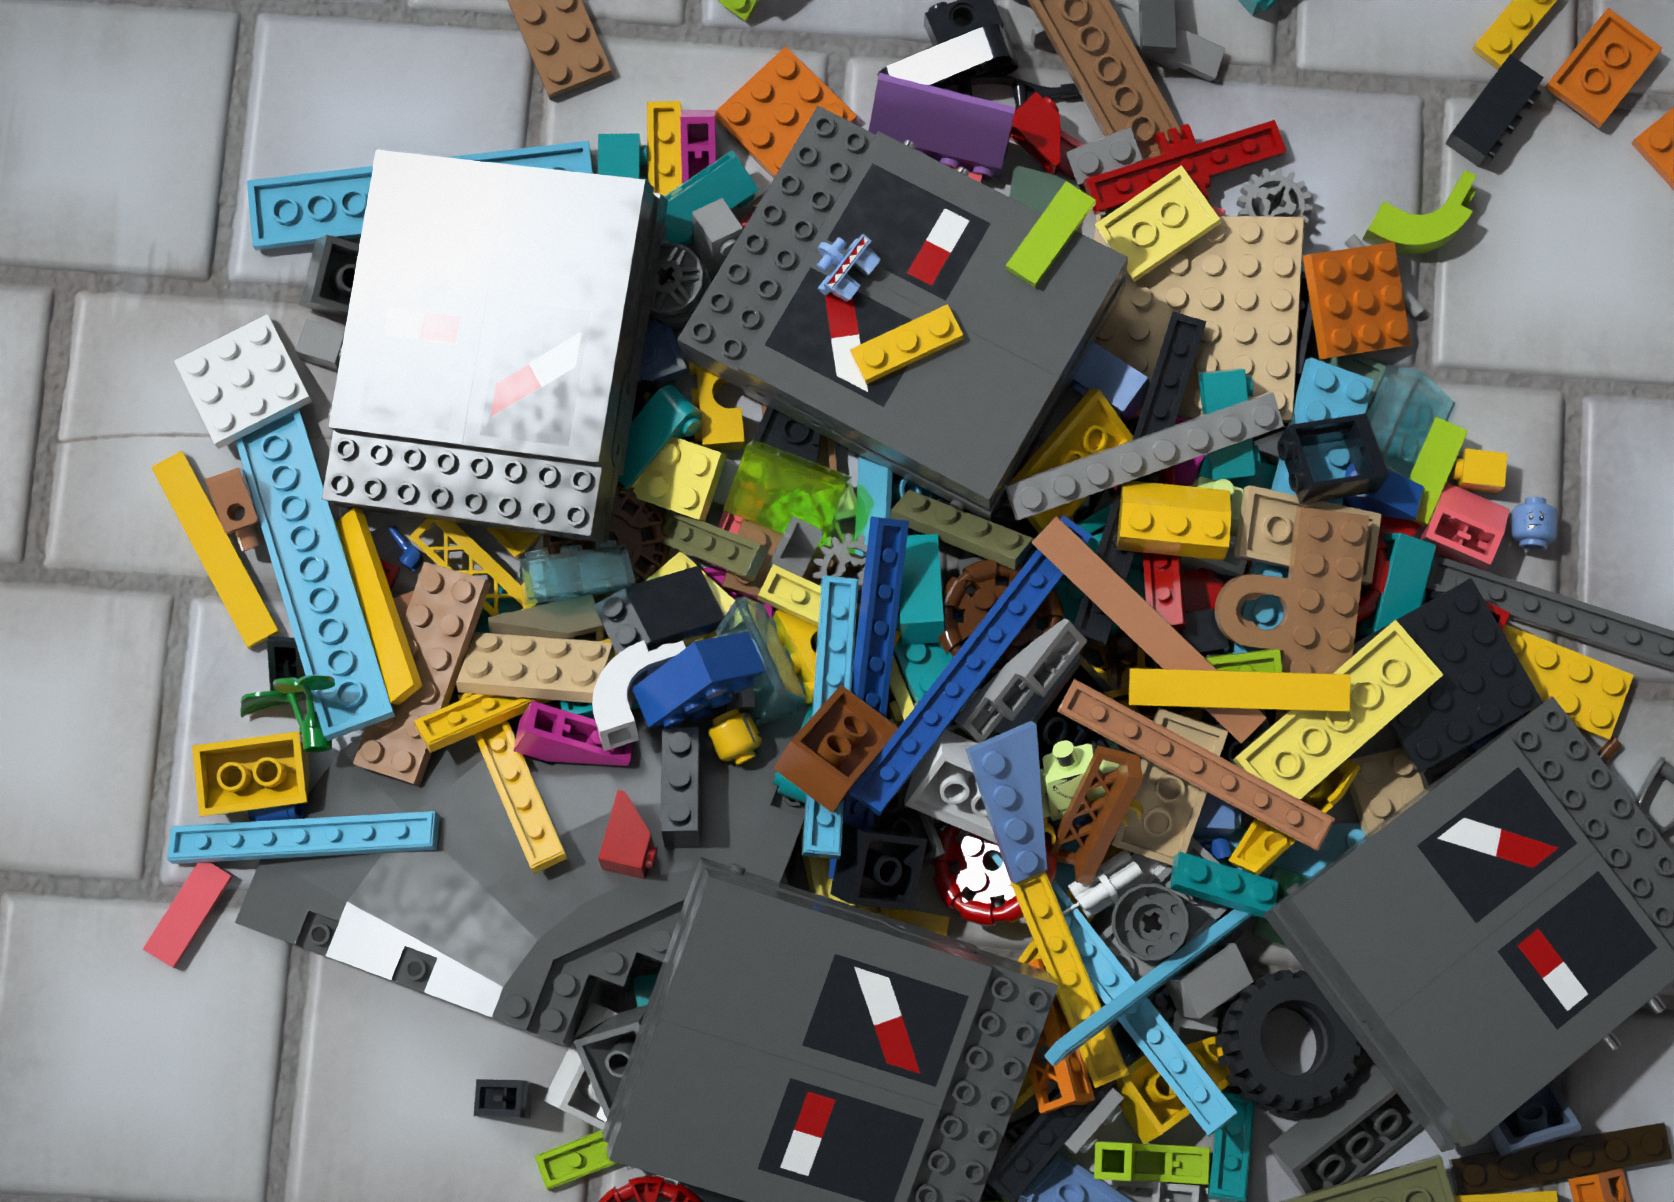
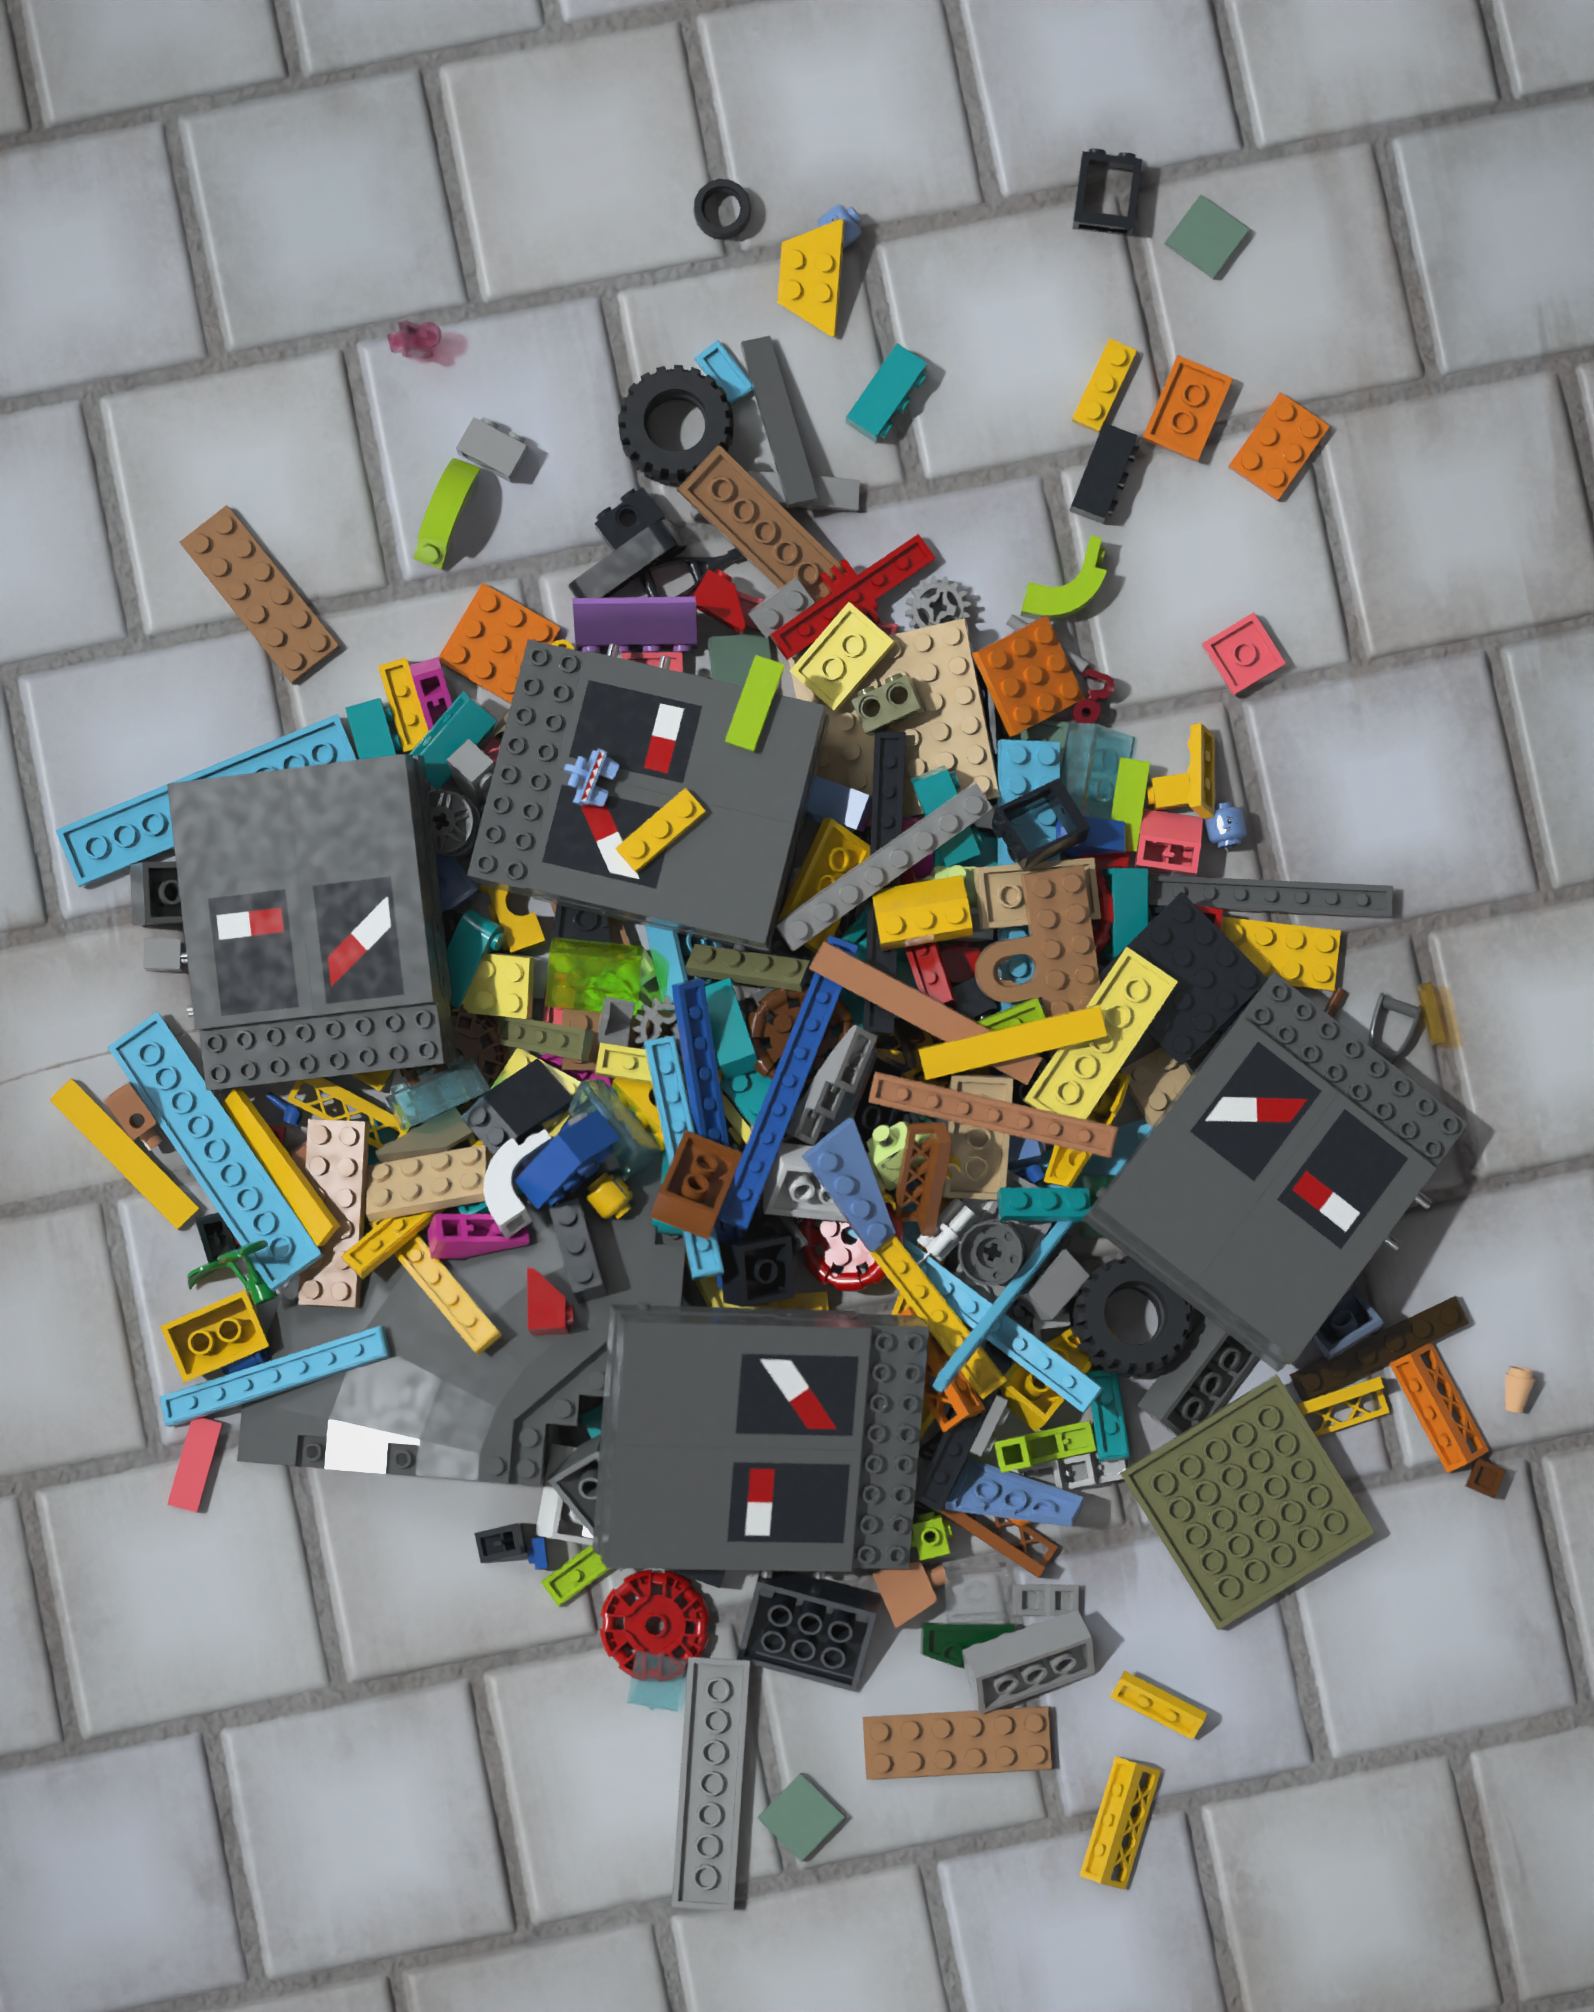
camera: 15 degrees left, 5 degrees up
white plate [174,314,312,449] -> none
none -> blue plate [527,1537,549,1570]
none -> olive brick [851,673,926,736]
none -> dark red leg [1072,669,1115,729]
none -> yellow plate [1187,723,1215,819]
none -> coral plate [1202,612,1286,696]

